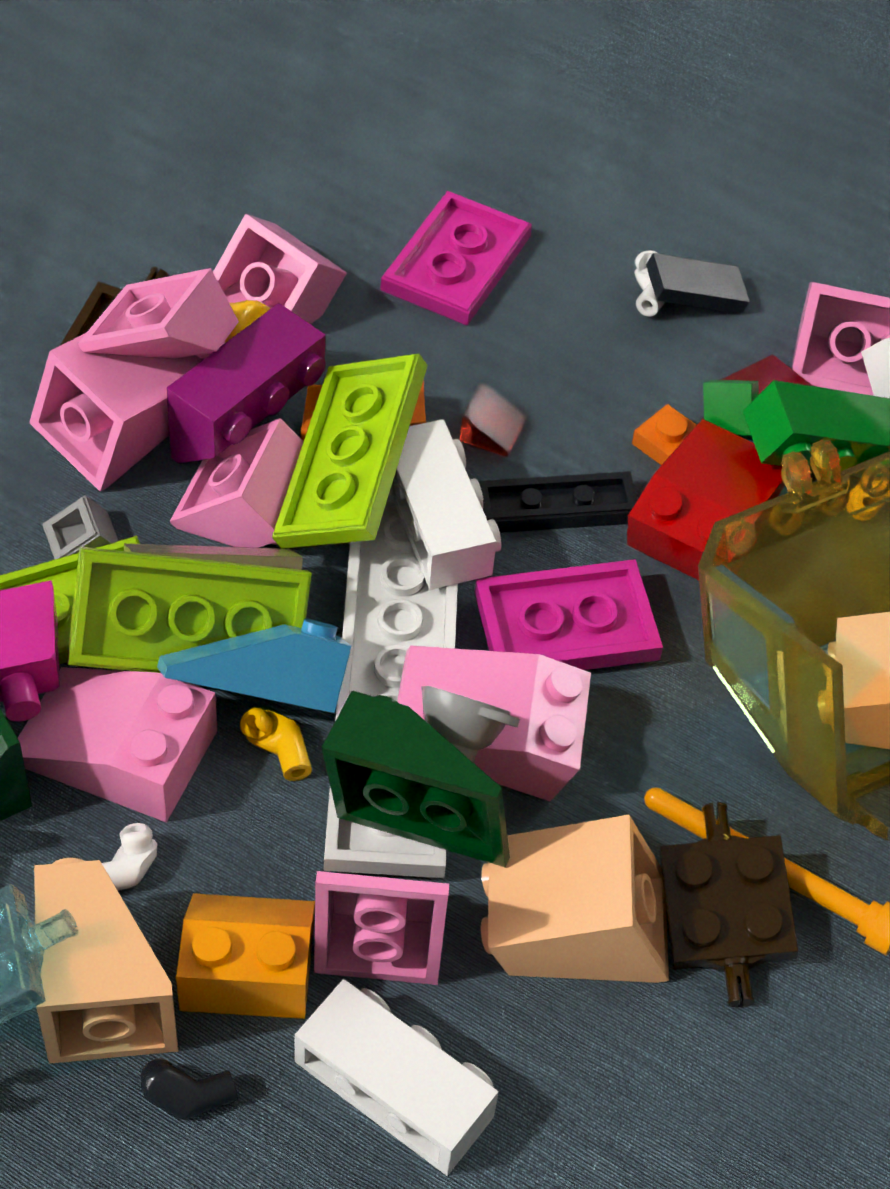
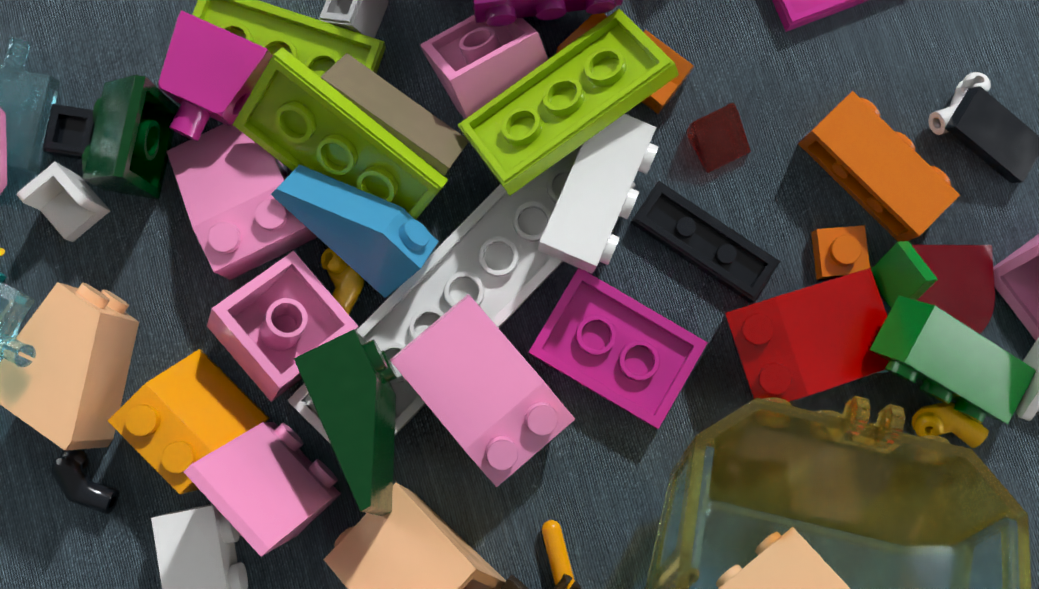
camera: 40 degrees right, 30 degrees up
white arm [102,823,157,891] -> none
light grey piece [421,686,520,763] -> none
none -> bright pink slope [207,250,359,402]
none -> orange brick [798,91,960,242]

